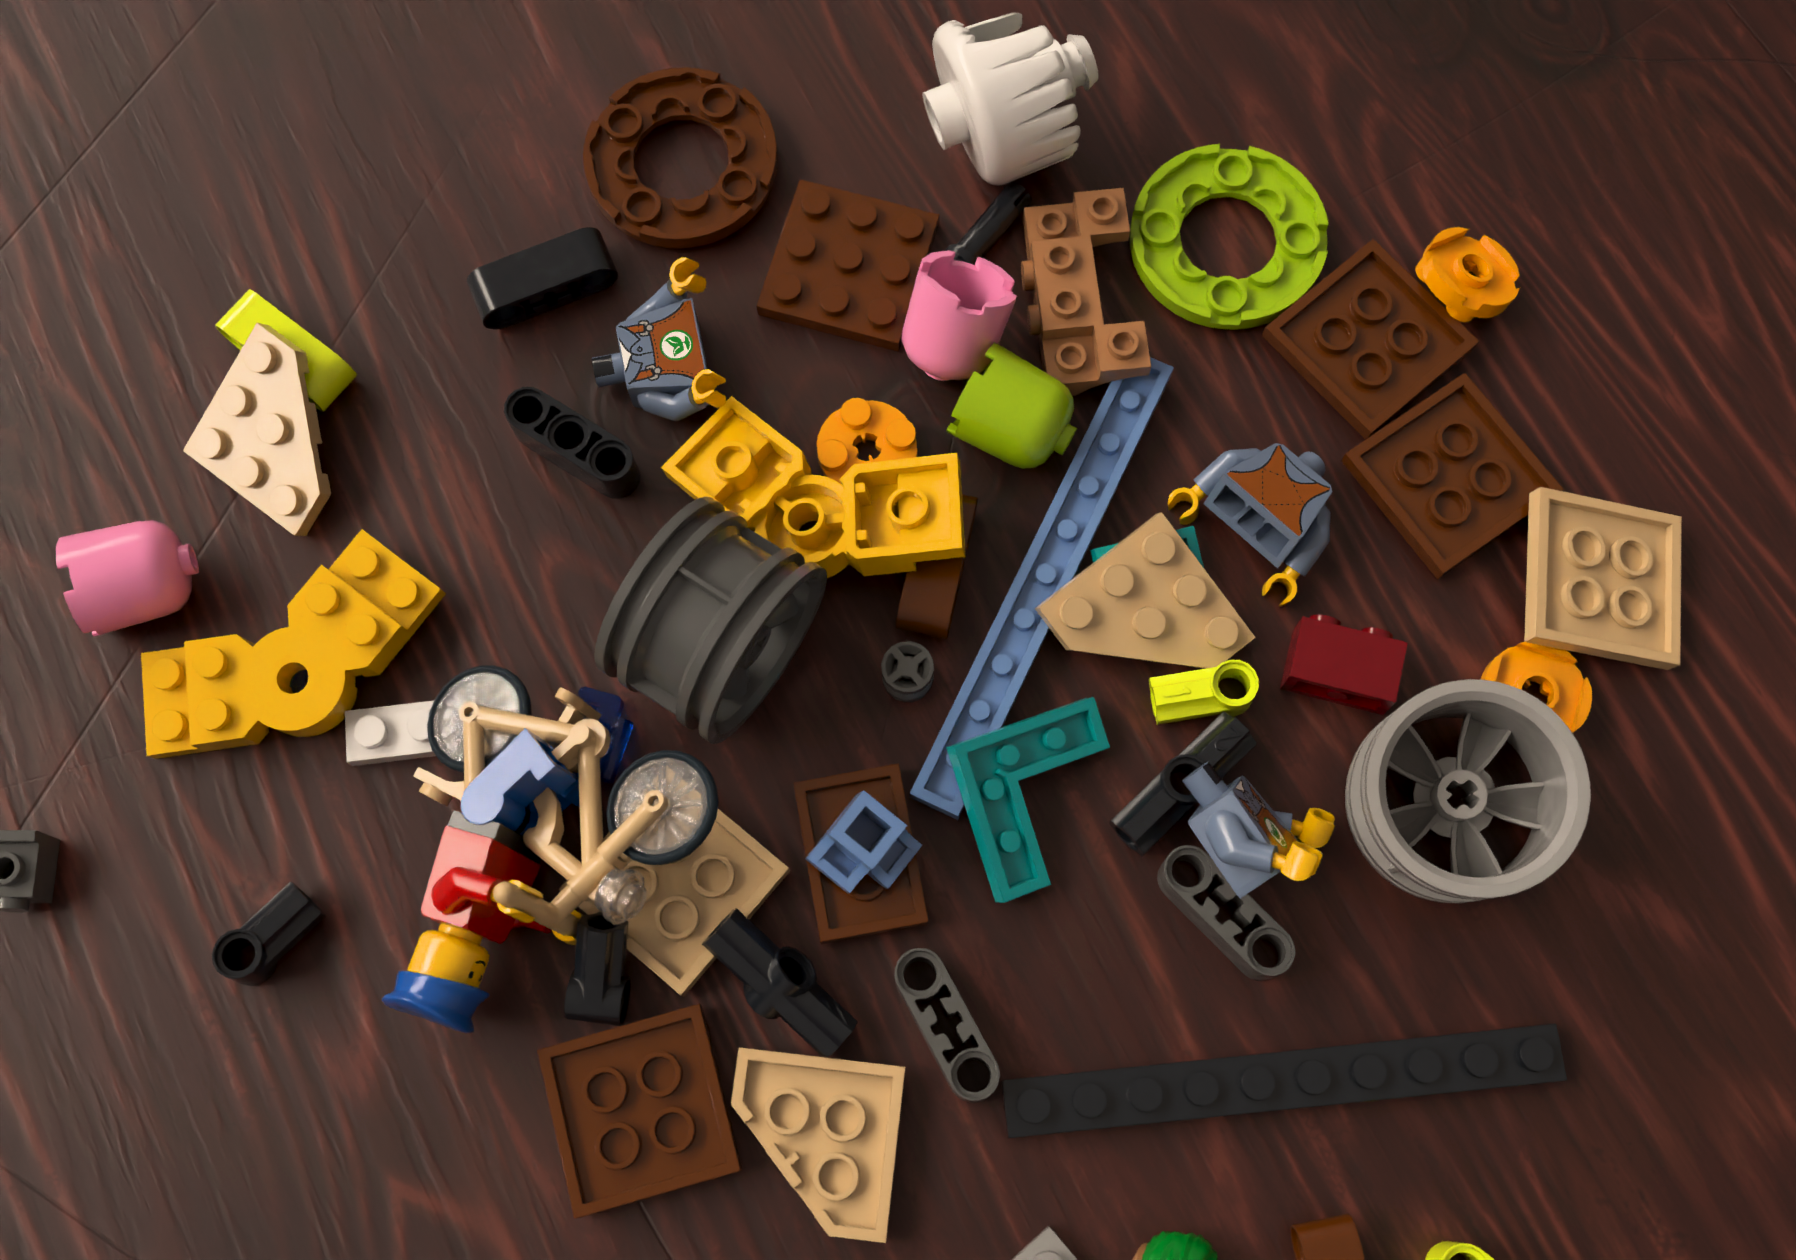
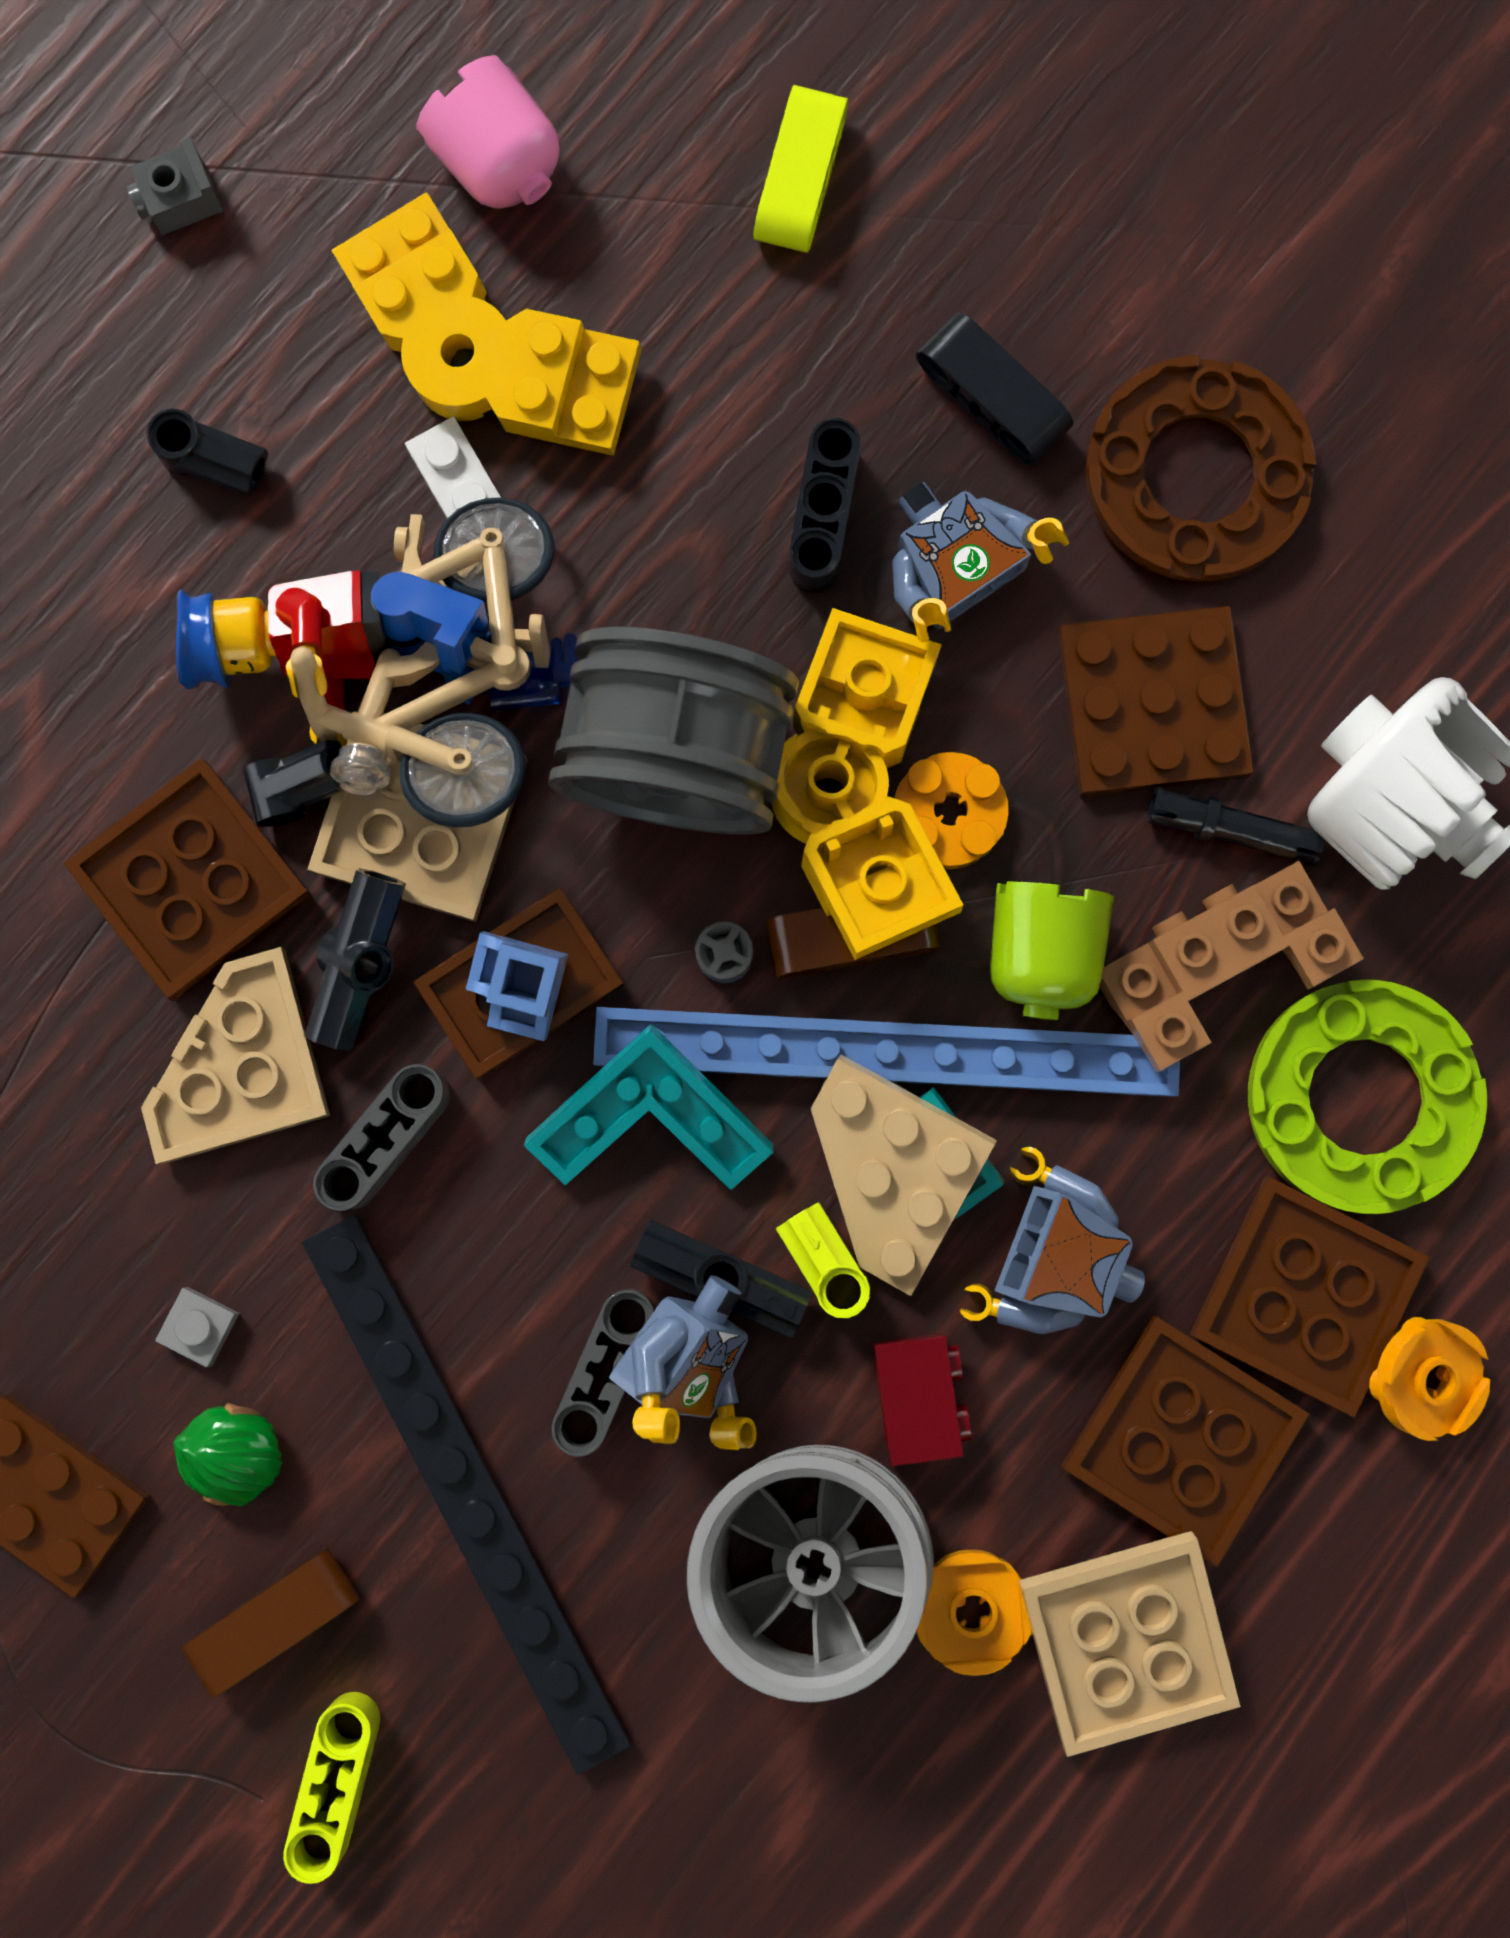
camera: 65 degrees right, 10 degrees up
plate [183,323,331,536] -> none
bright pink cylinder [902,250,1017,381] -> none

